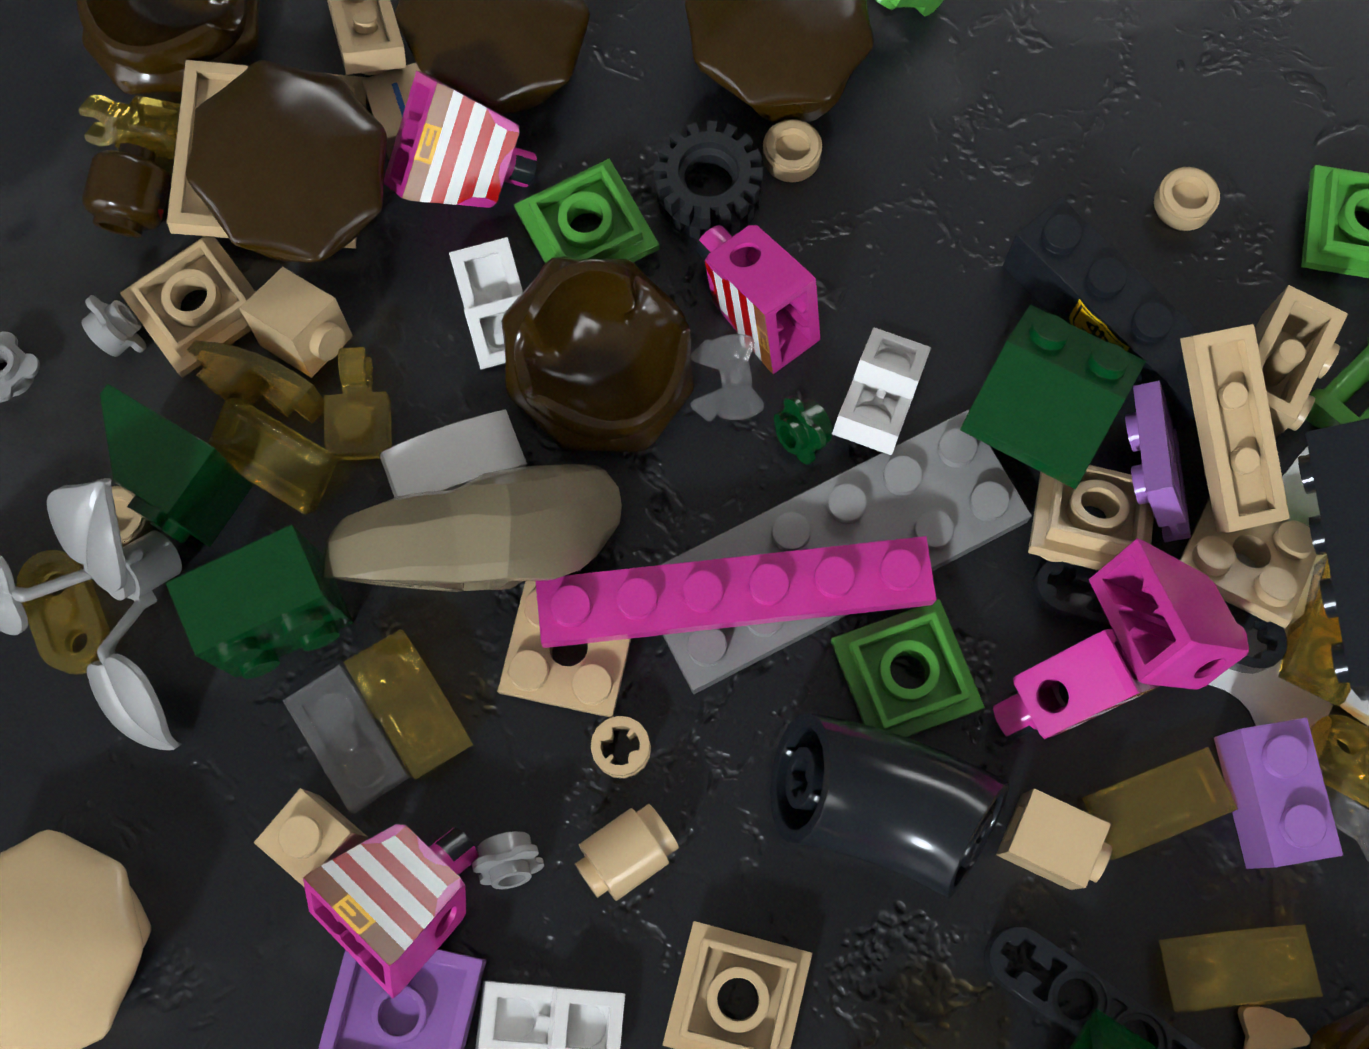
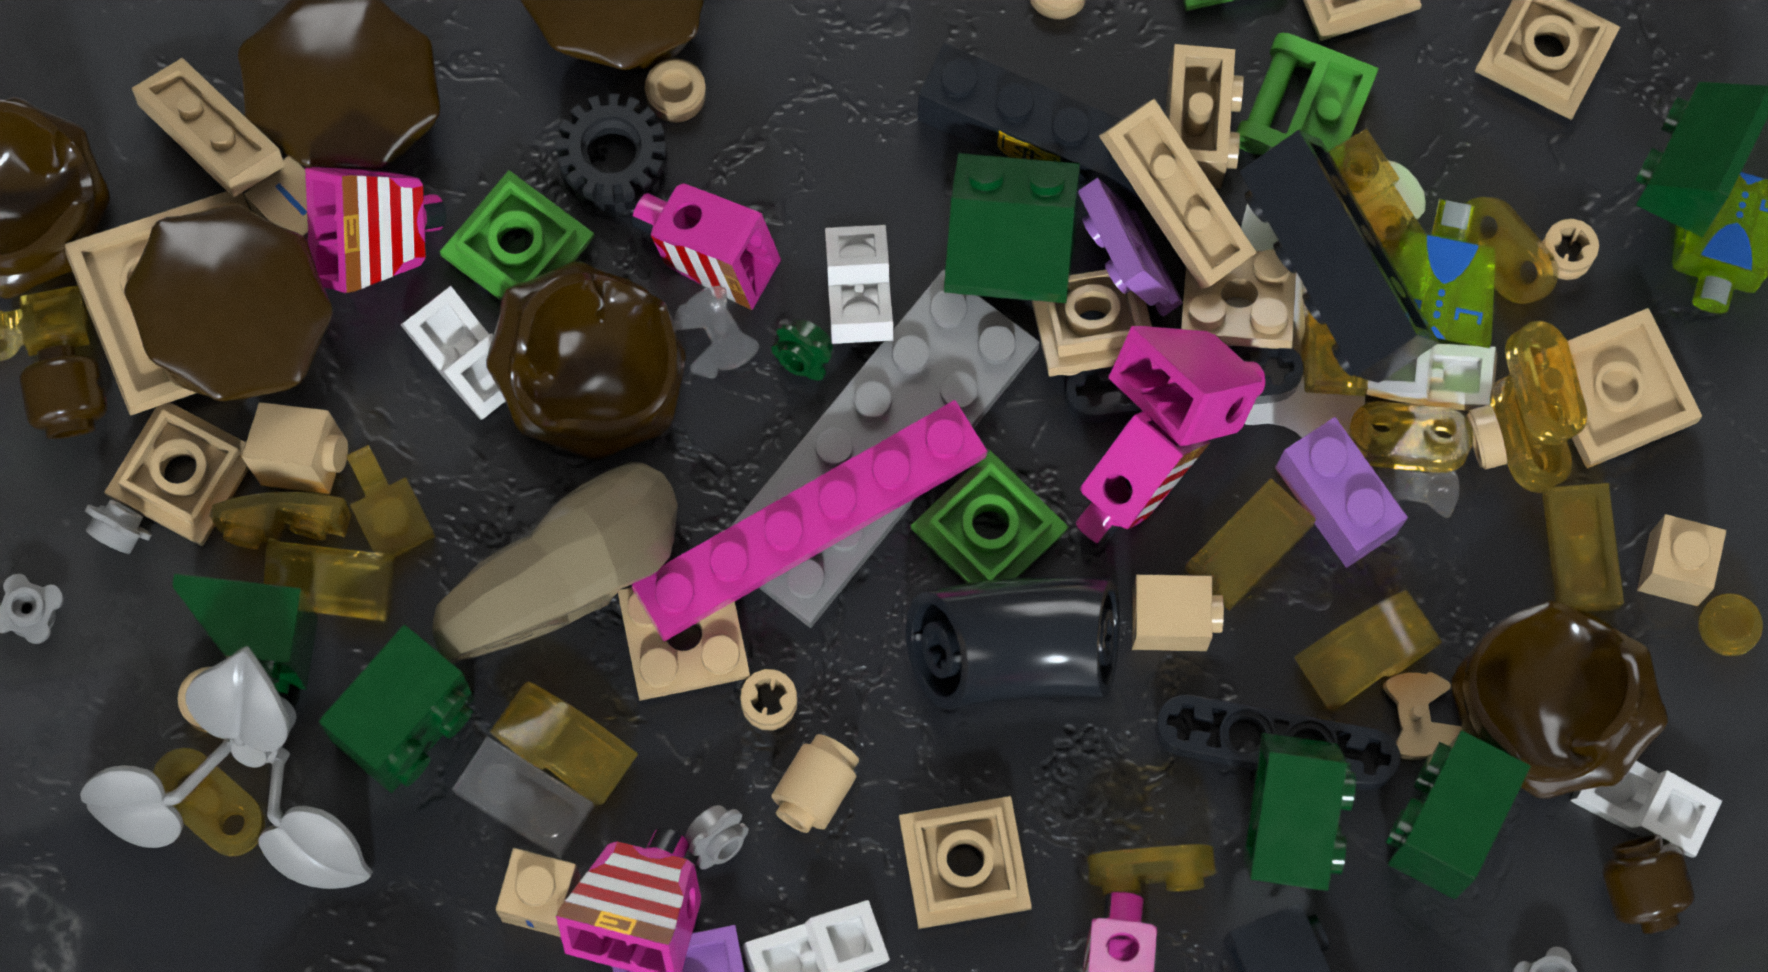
camera: 30 degrees left, 0 degrees up
white slope [380,409,527,498] -> none

